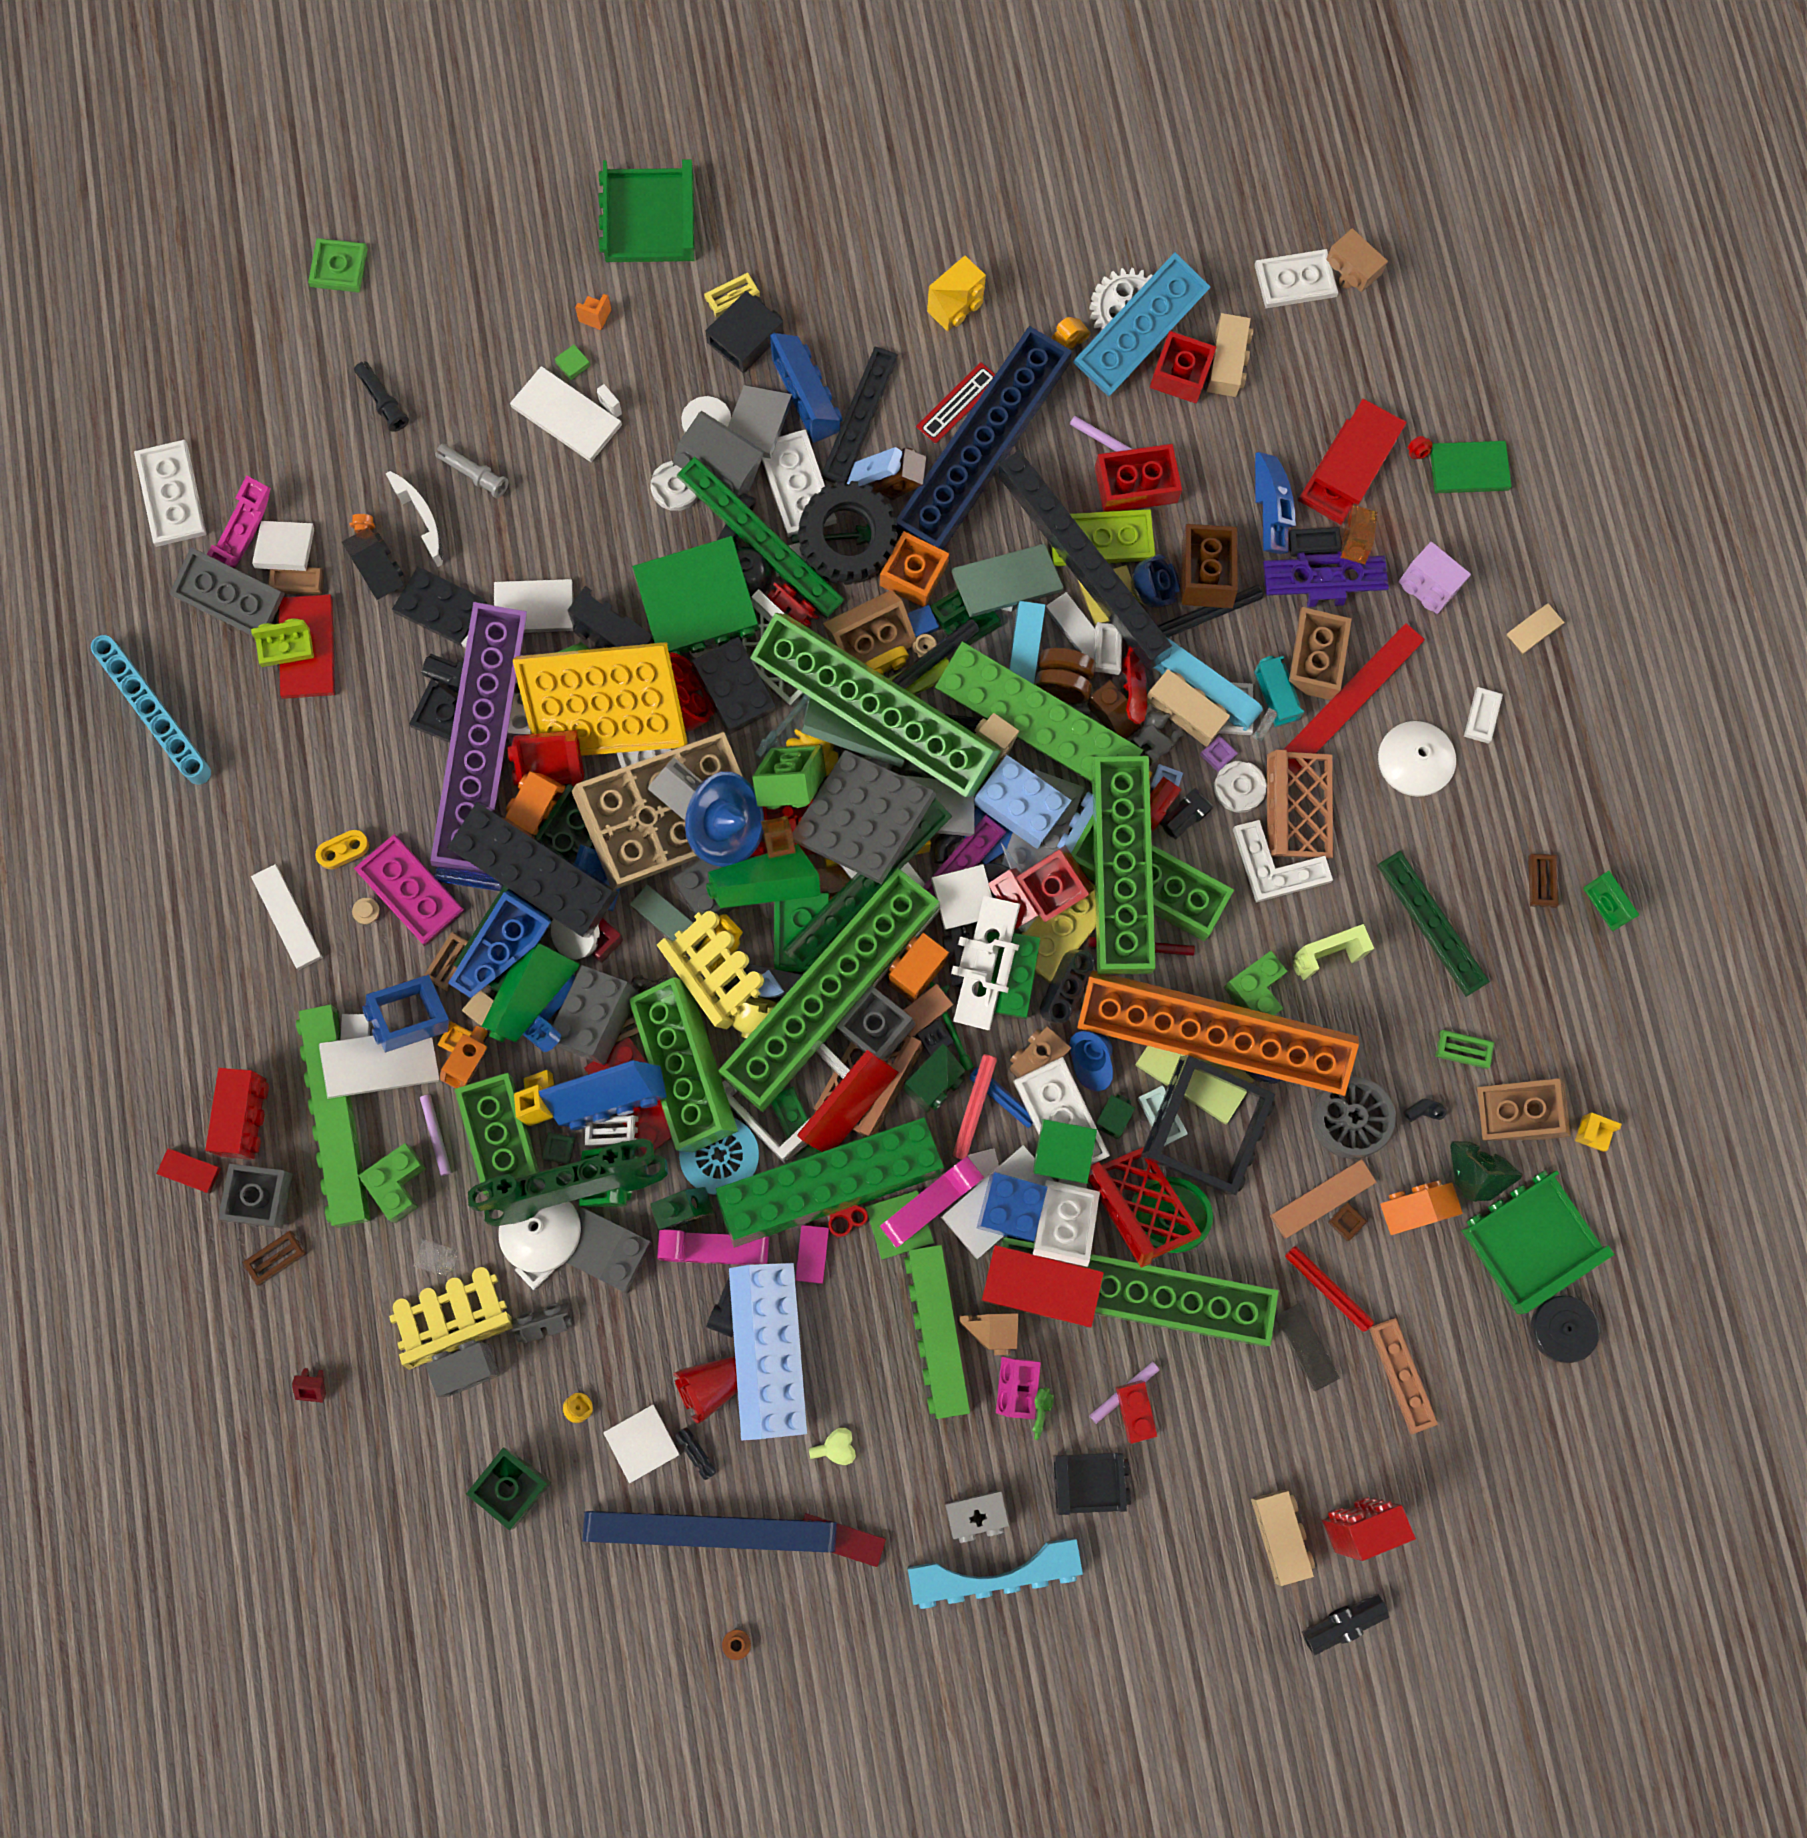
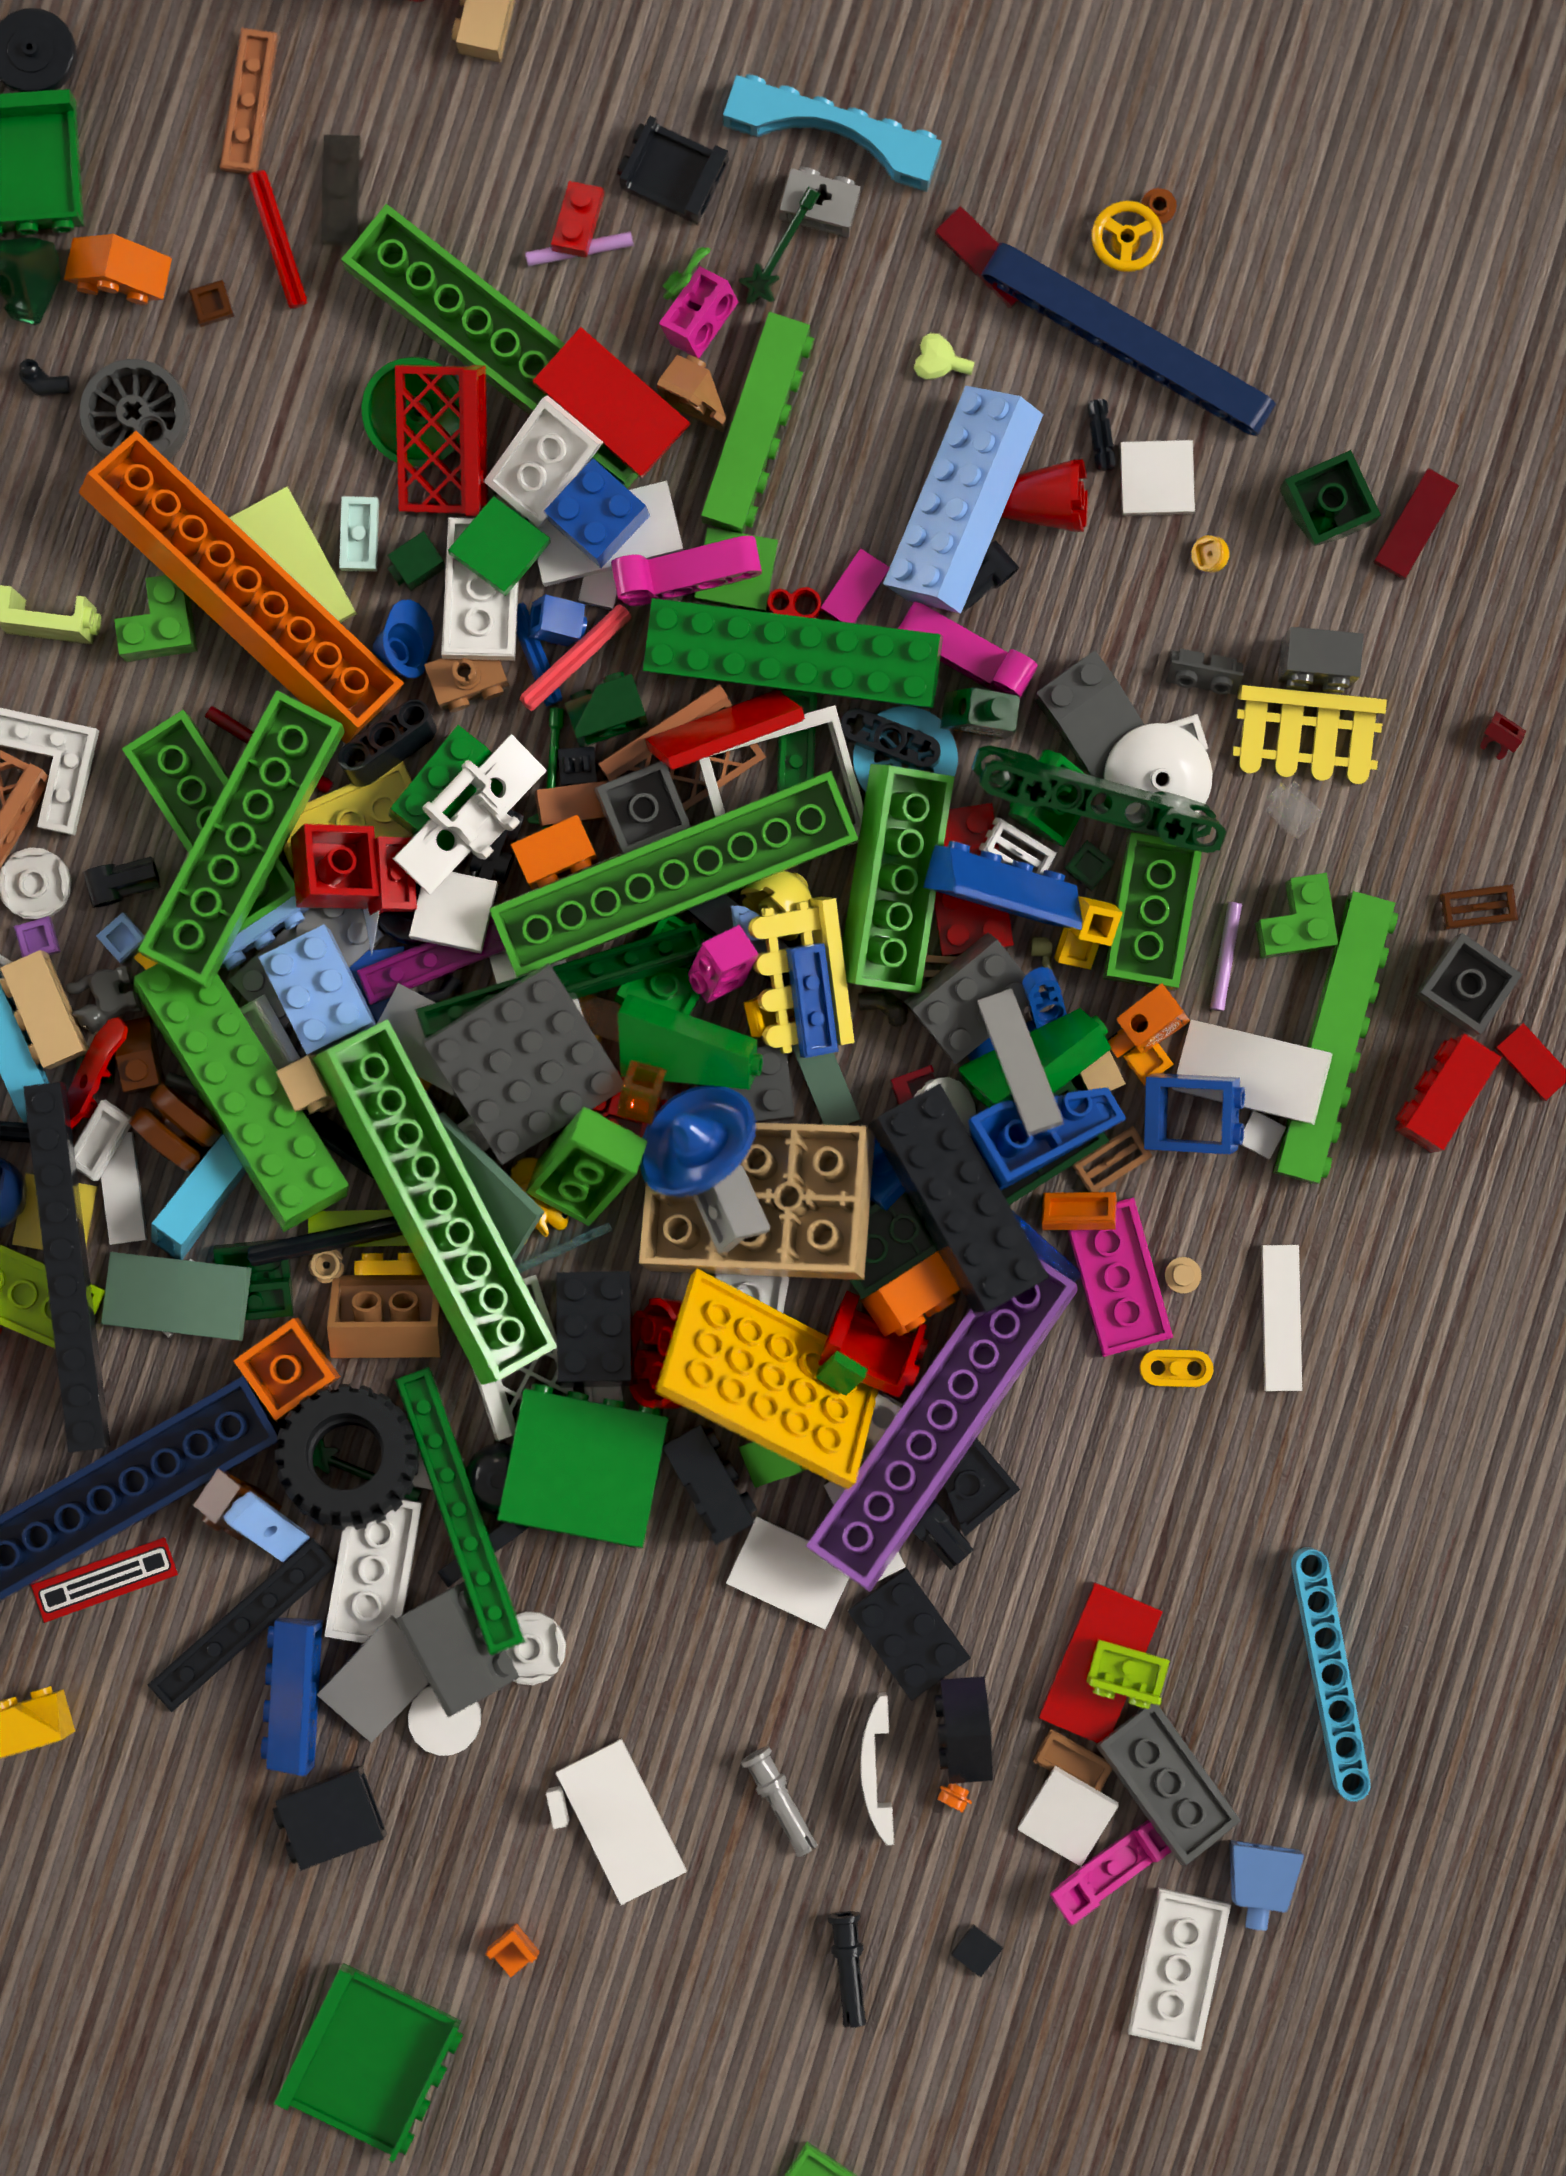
camera: 145 degrees left, 10 degrees up
bright green tile [555,344,591,380] -> none
light yellow tile [704,273,760,318] -> none
red hinge [767,583,819,628] -> none
blue tile [907,605,939,638] -> none
black window [1141,1055,1275,1195] -> none
red piece [1150,776,1182,832] -> none
nougat tile [1270,1159,1377,1239] -> none
none -> white tile [239,994,300,1070]
none -> brick [527,594,587,646]
none -> dark pink brick [688,925,759,1003]
none -> dark green piece [739,186,820,304]
none -> blue tile [786,943,839,1058]
none -> green tile [815,1351,868,1396]
none -> black beam [841,708,941,771]
none -> black tile [951,1924,1003,1978]
none -> light grey tile [977,988,1063,1137]
none -> olive hand [1031,936,1053,972]
none -> orange tile [1042,1192,1117,1230]
none -> yellow piece [1091,201,1163,272]
none -> medium blue torso [1229,1840,1304,1931]
none -> dark red tile [1373,468,1459,580]

